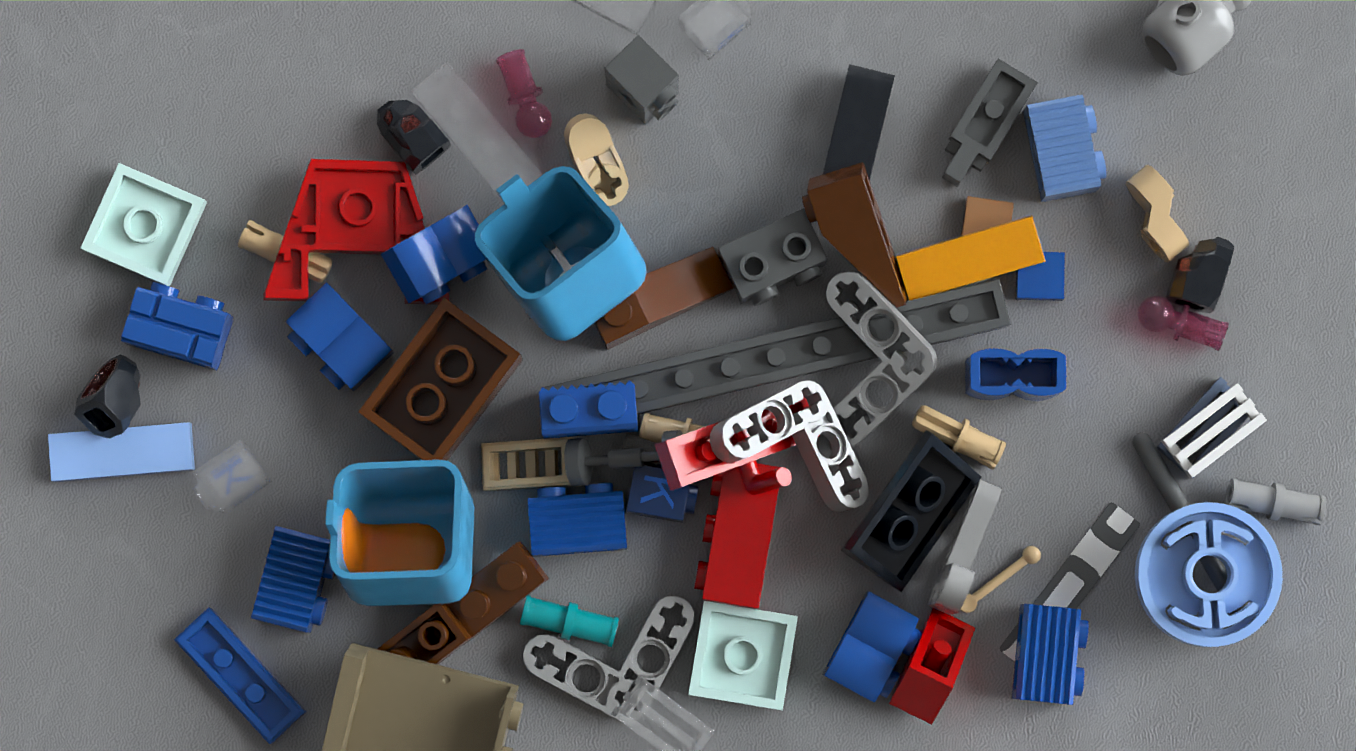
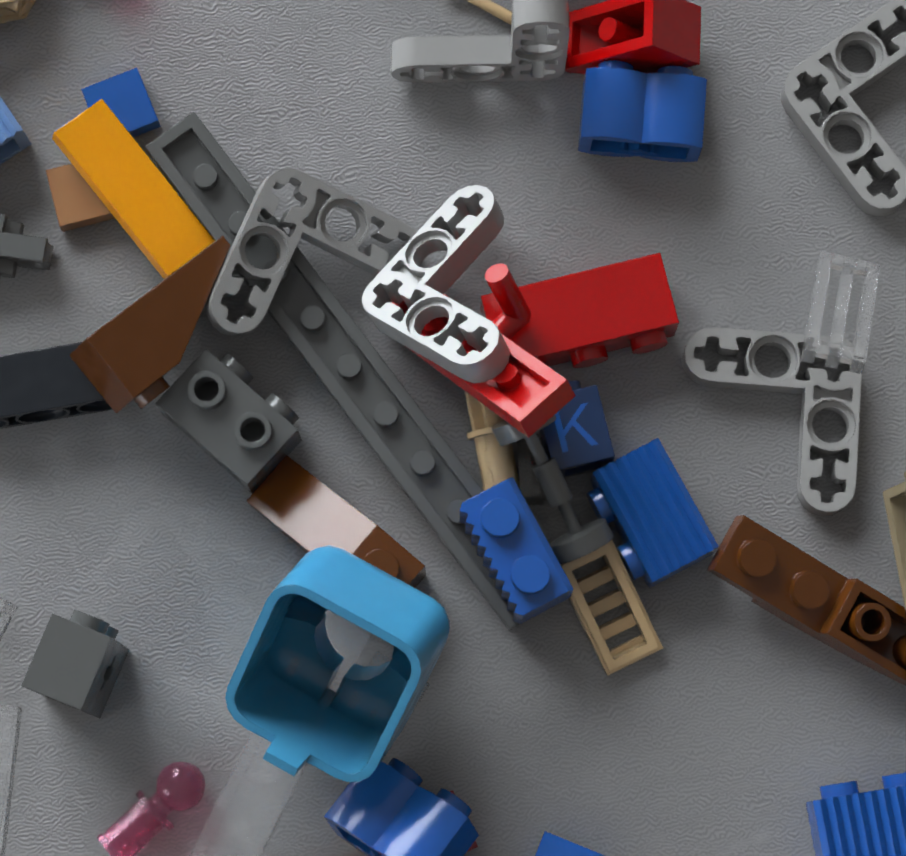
camera: 110 degrees left, 5 degrees down
dark azure piece [325,460,474,606] -> none
reddish brown brick [358,298,523,461] -> none
teal pin [520,595,619,647] -> none
tan piece [564,113,629,206] -> none
light aqua plate [688,601,798,711] -> none
black slope [841,430,982,592] -> none
tan axle [912,405,1006,470] -> none
blue brick [965,348,1066,401] -> none

